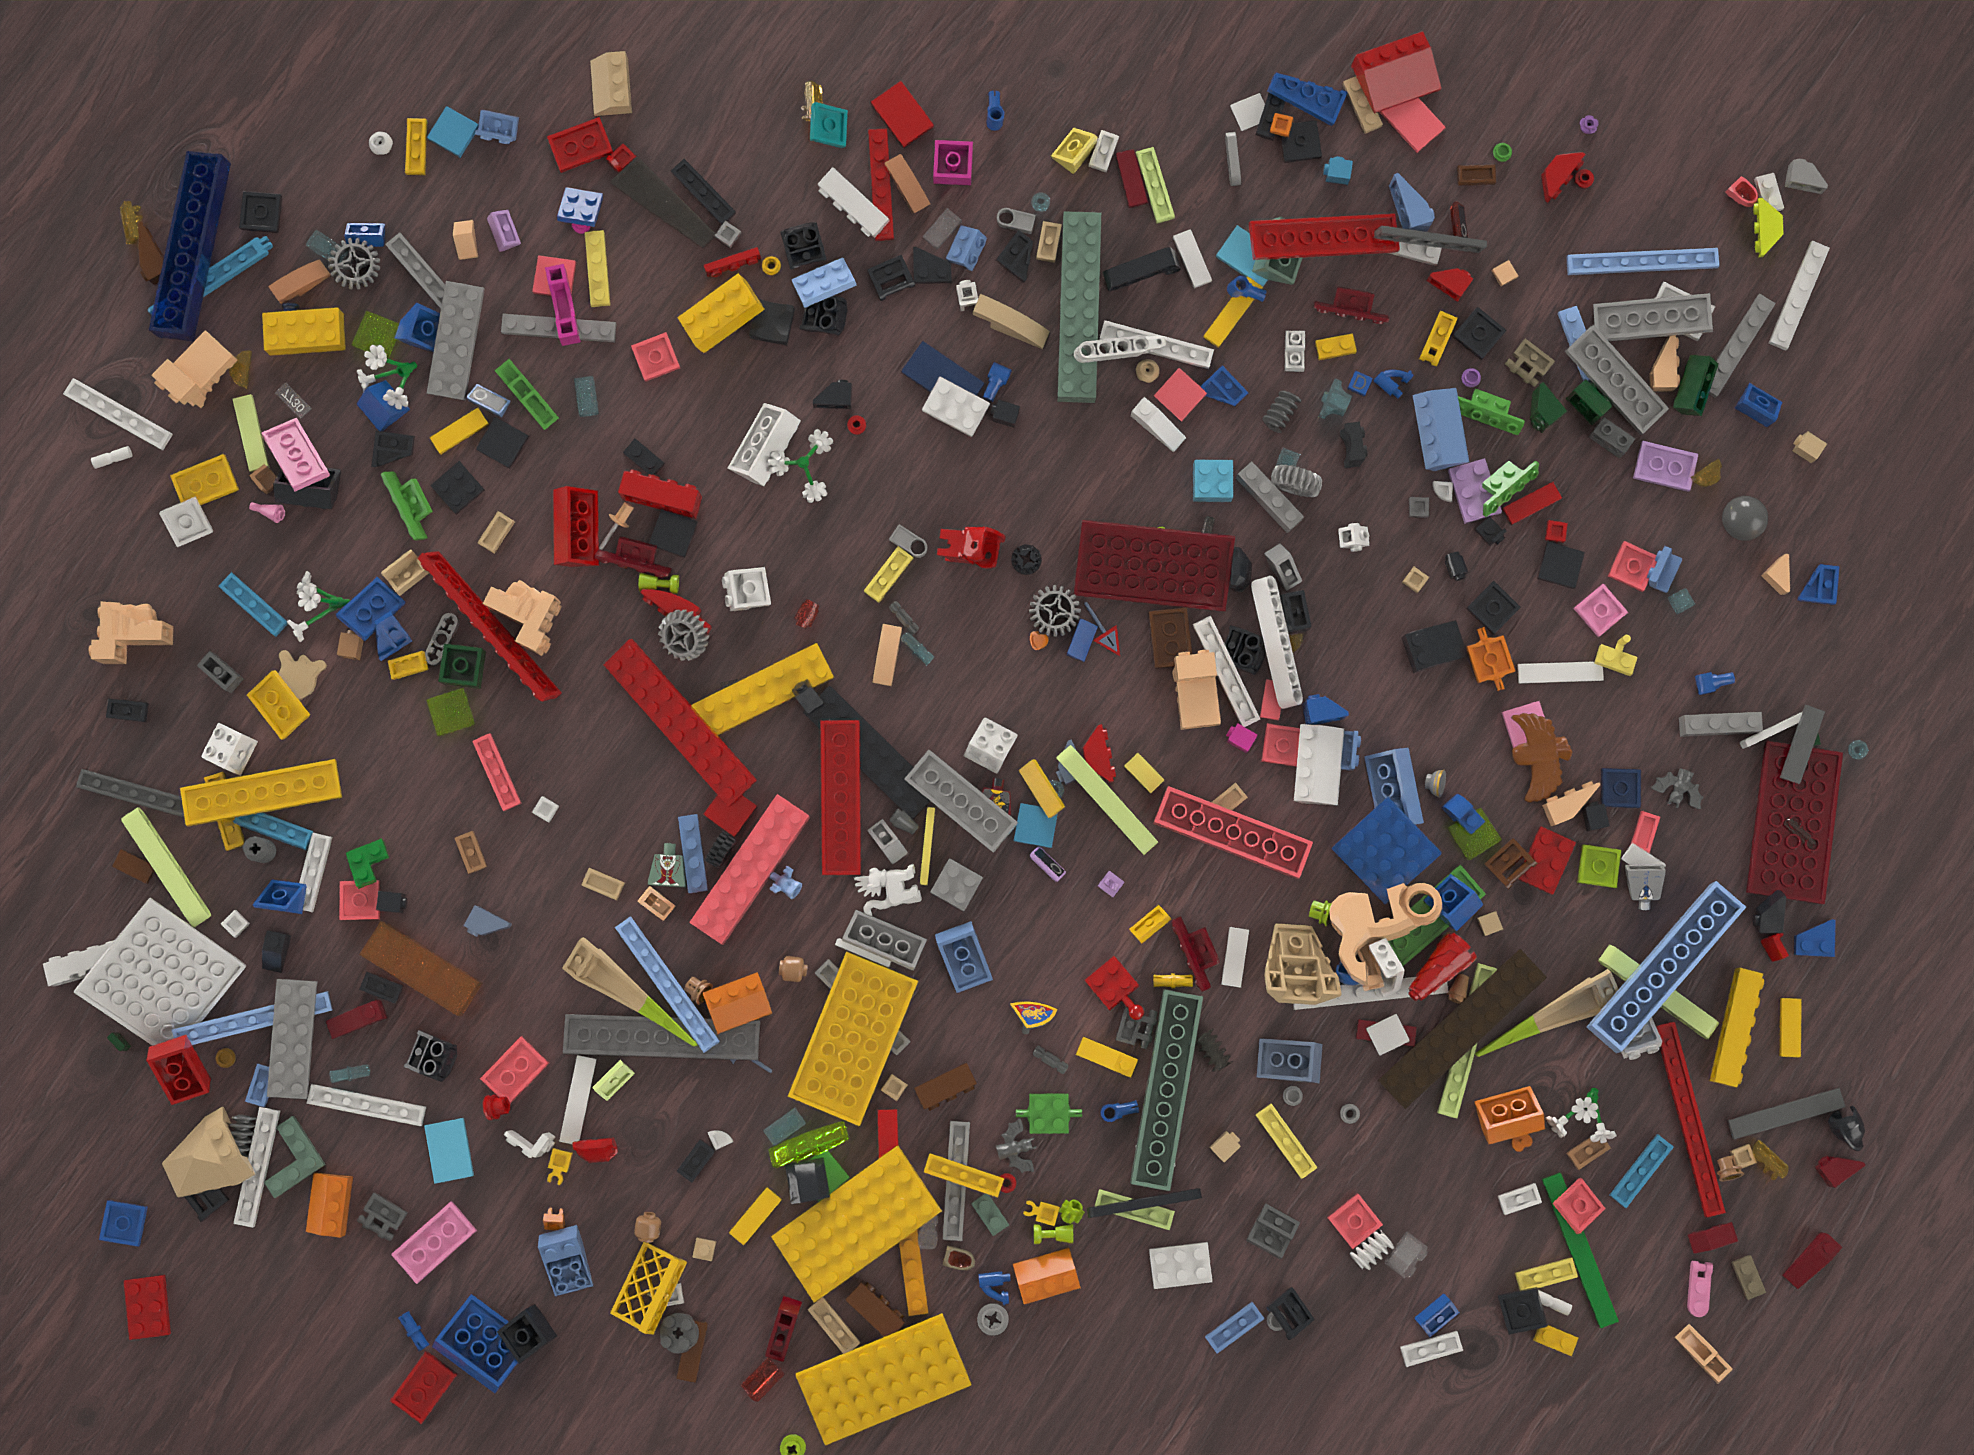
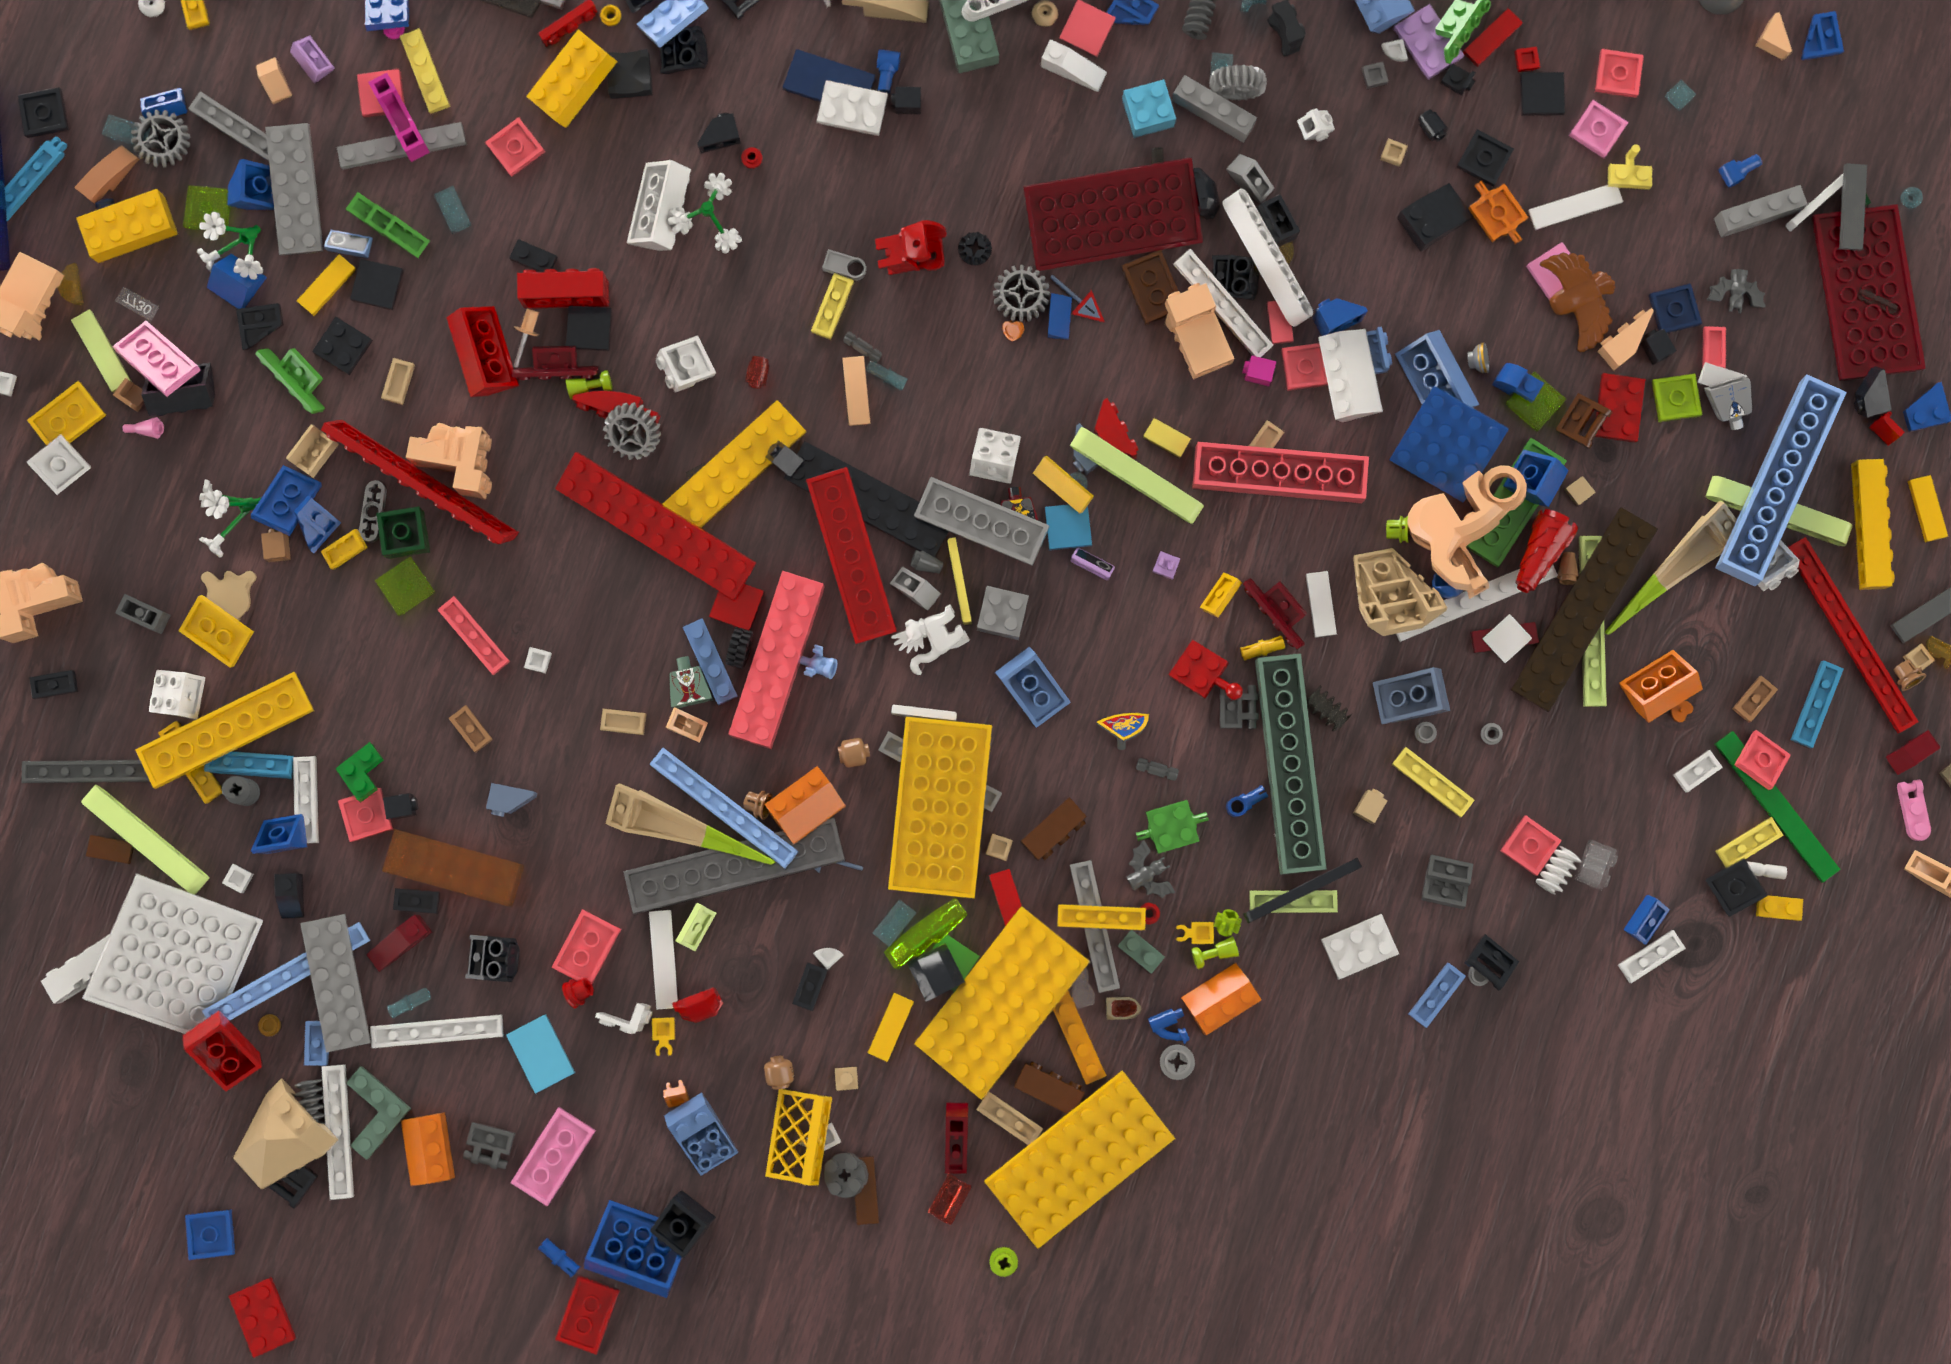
camera: 15 degrees left, 0 degrees up
dark green tile [107,1032,131,1051] -> none
dark azure tile [218,572,288,637] -> none
light grey slope [842,910,927,971] -> none
yellow slope [1076,1037,1138,1078] -> none
white panel [1369,938,1405,997] -> none
white plant [1546,1088,1617,1143] -> none
medium blue bracket [1647,546,1682,593] -> none

